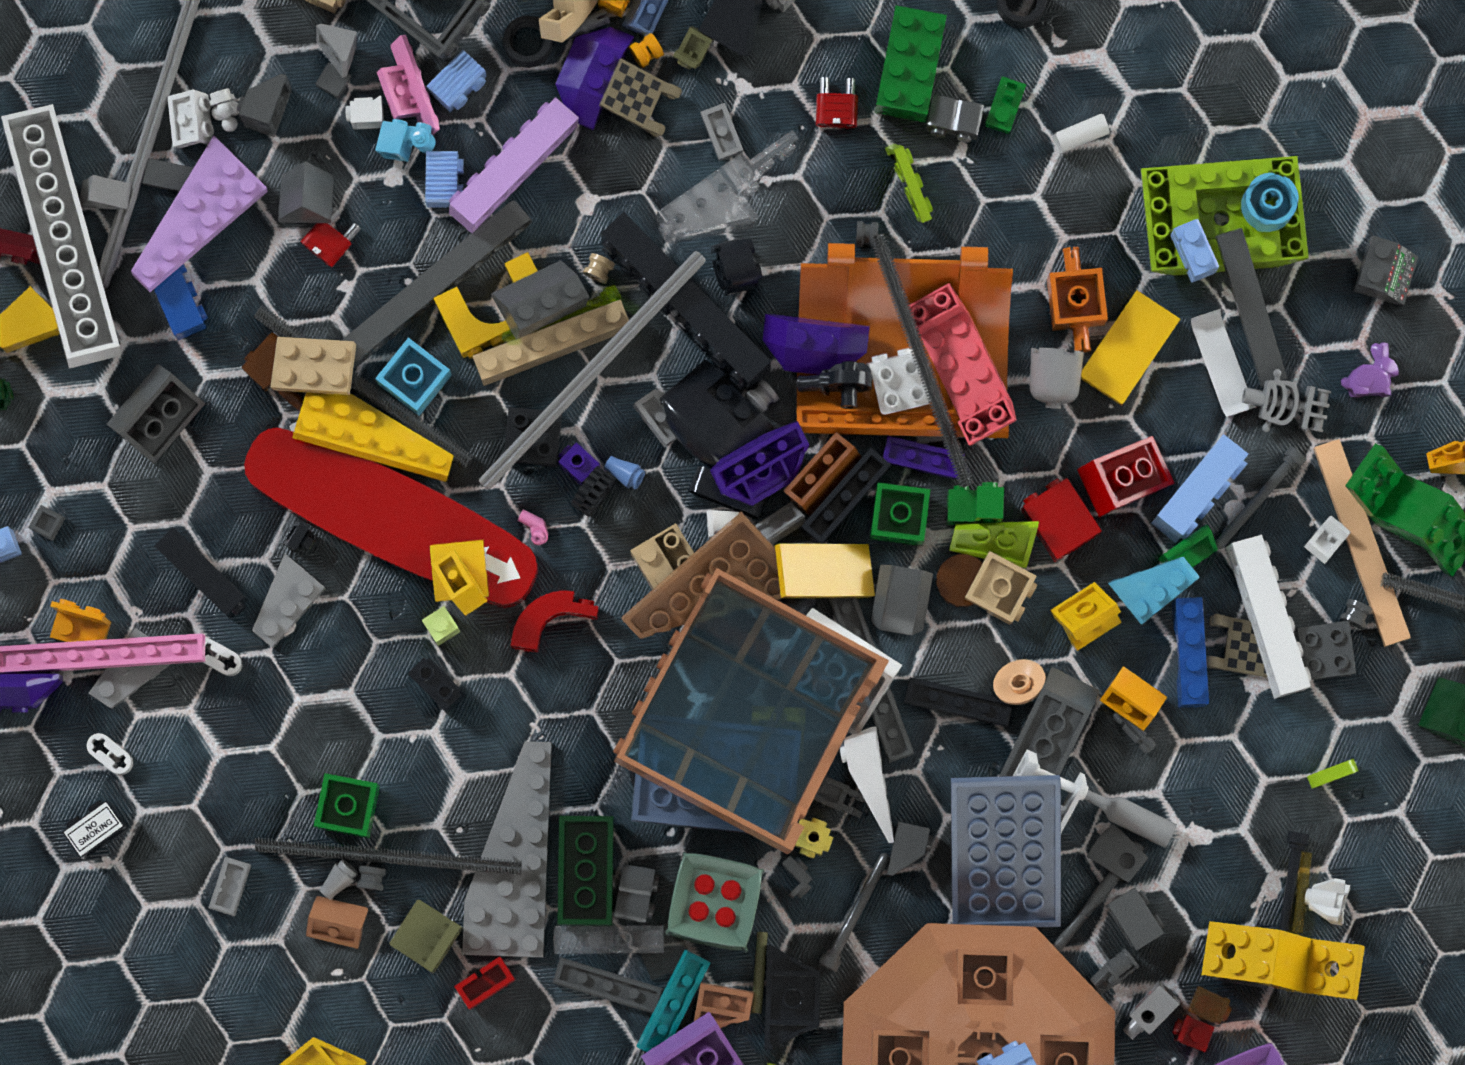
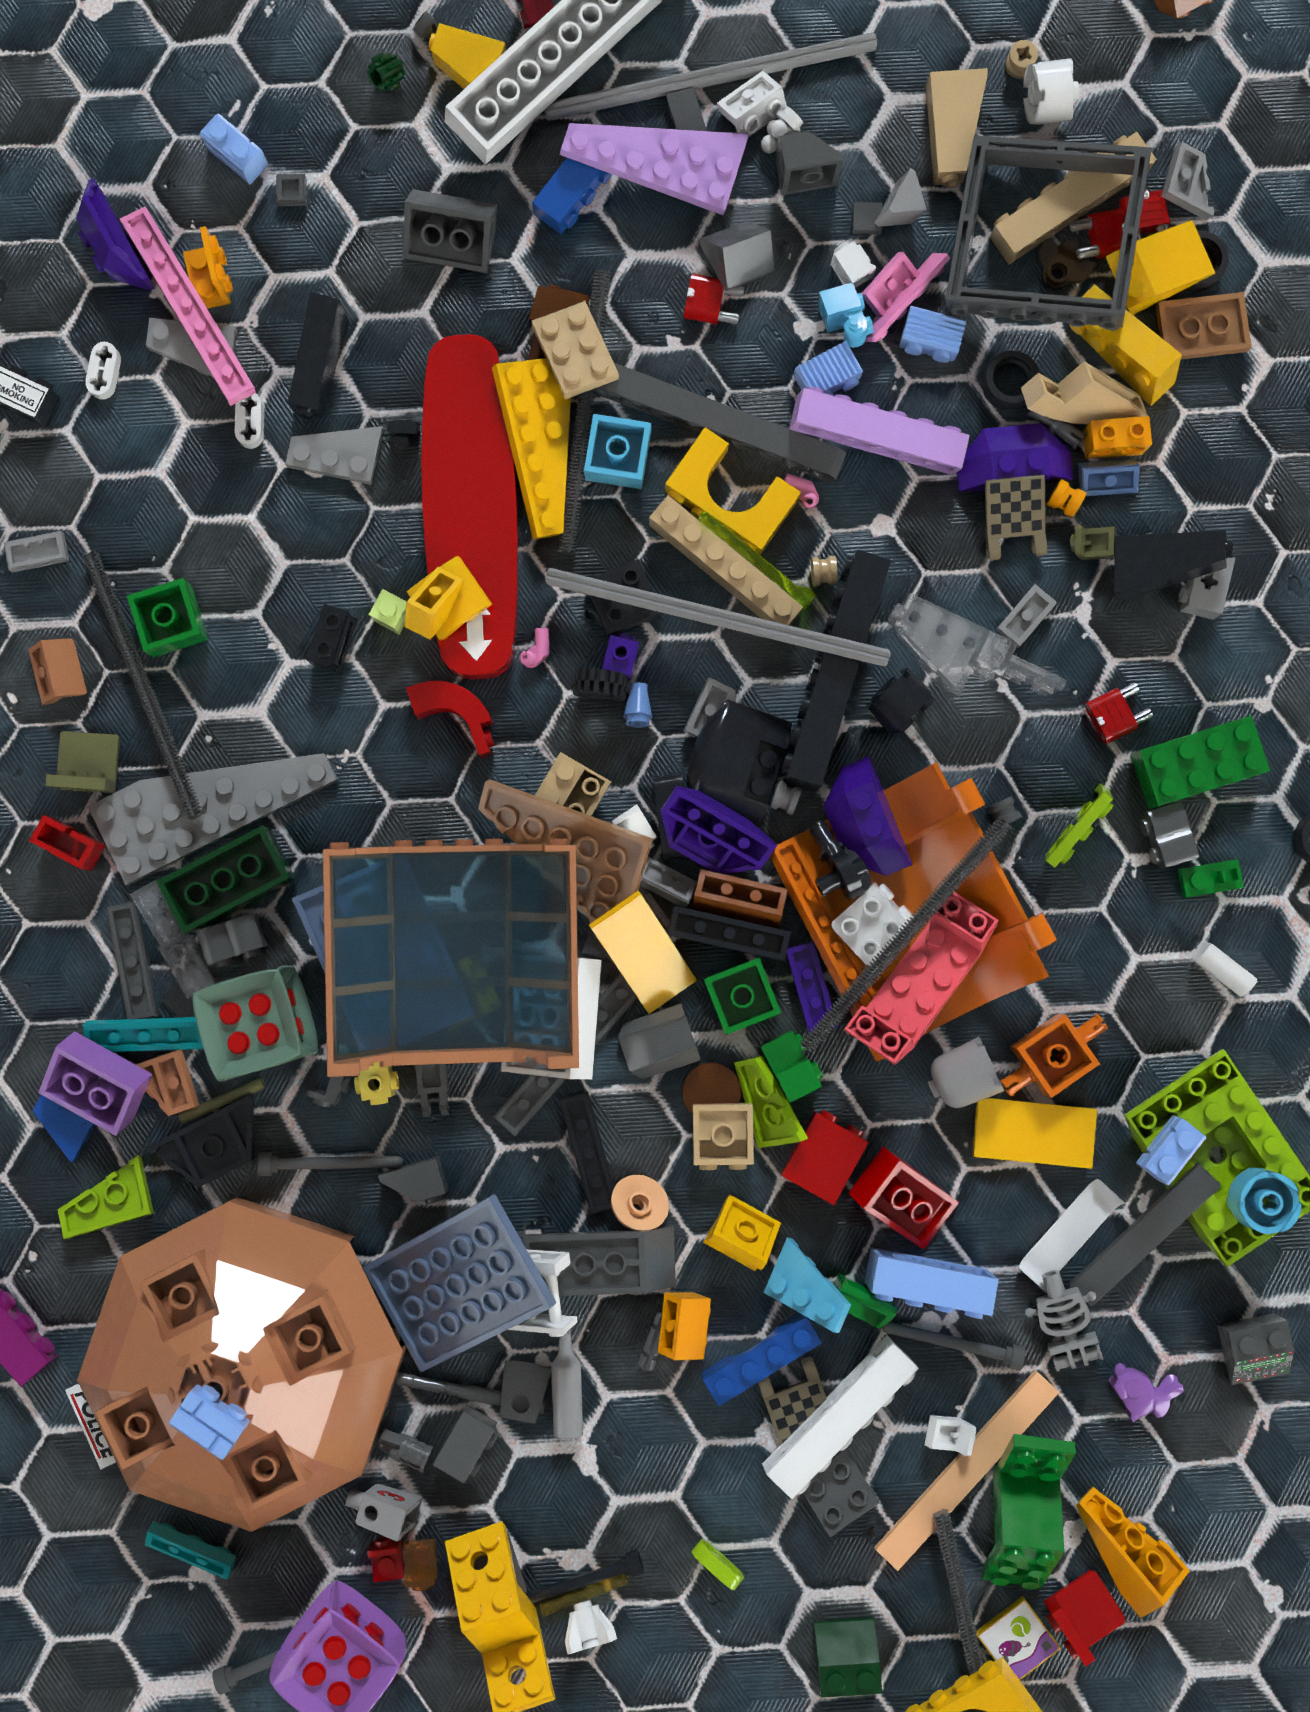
camera: 60 degrees right, 5 degrees up
light grey slope [80,175,131,210] -> none
light grey cone [319,859,358,900] -> none
dark grey wheel [357,866,386,891] -> none
dark grey slope [491,260,589,340] -> none
white wedge [840,726,894,843] -> none
dark grey wheel [1340,599,1373,630] -> none
none -> bright pink arm [784,473,819,509]

